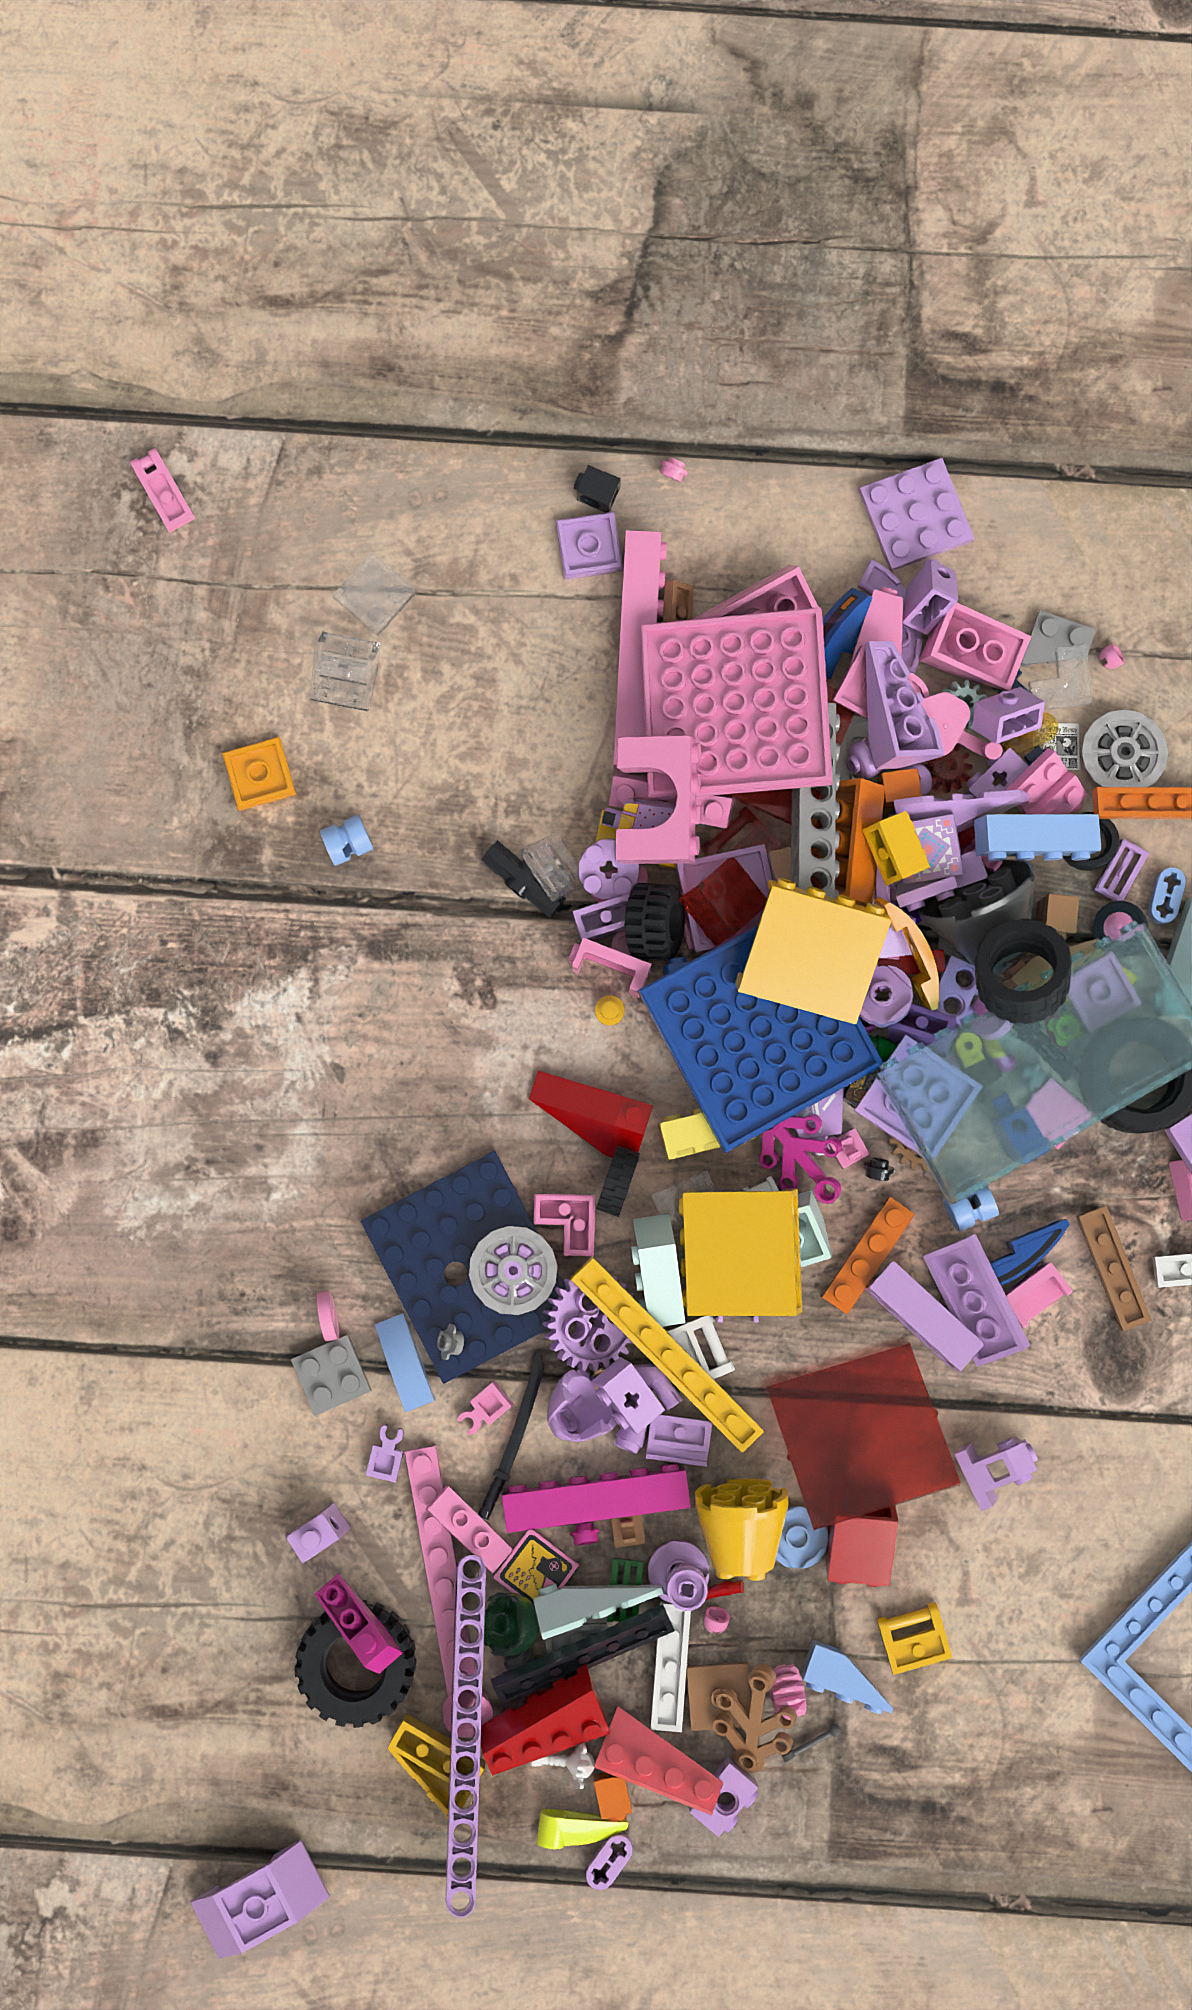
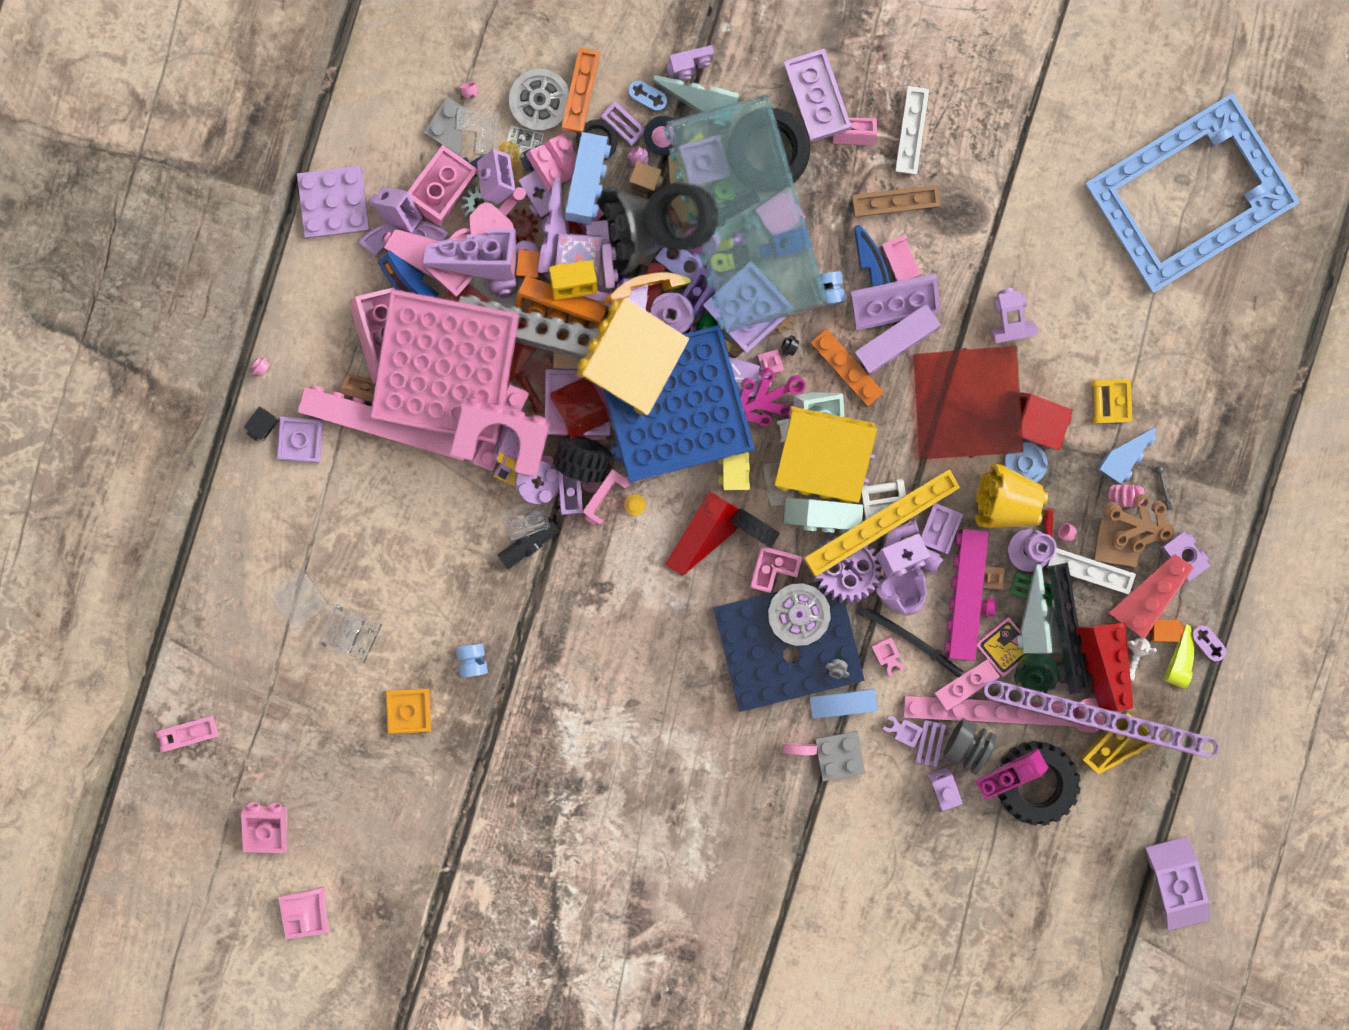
camera: 75 degrees left, 5 degrees up
none -> bright pink plate [241,802,288,853]
none -> bright pink plate [627,146,649,167]
none -> lavender tile [915,720,946,767]
none -> dark grey wheel [943,718,997,775]

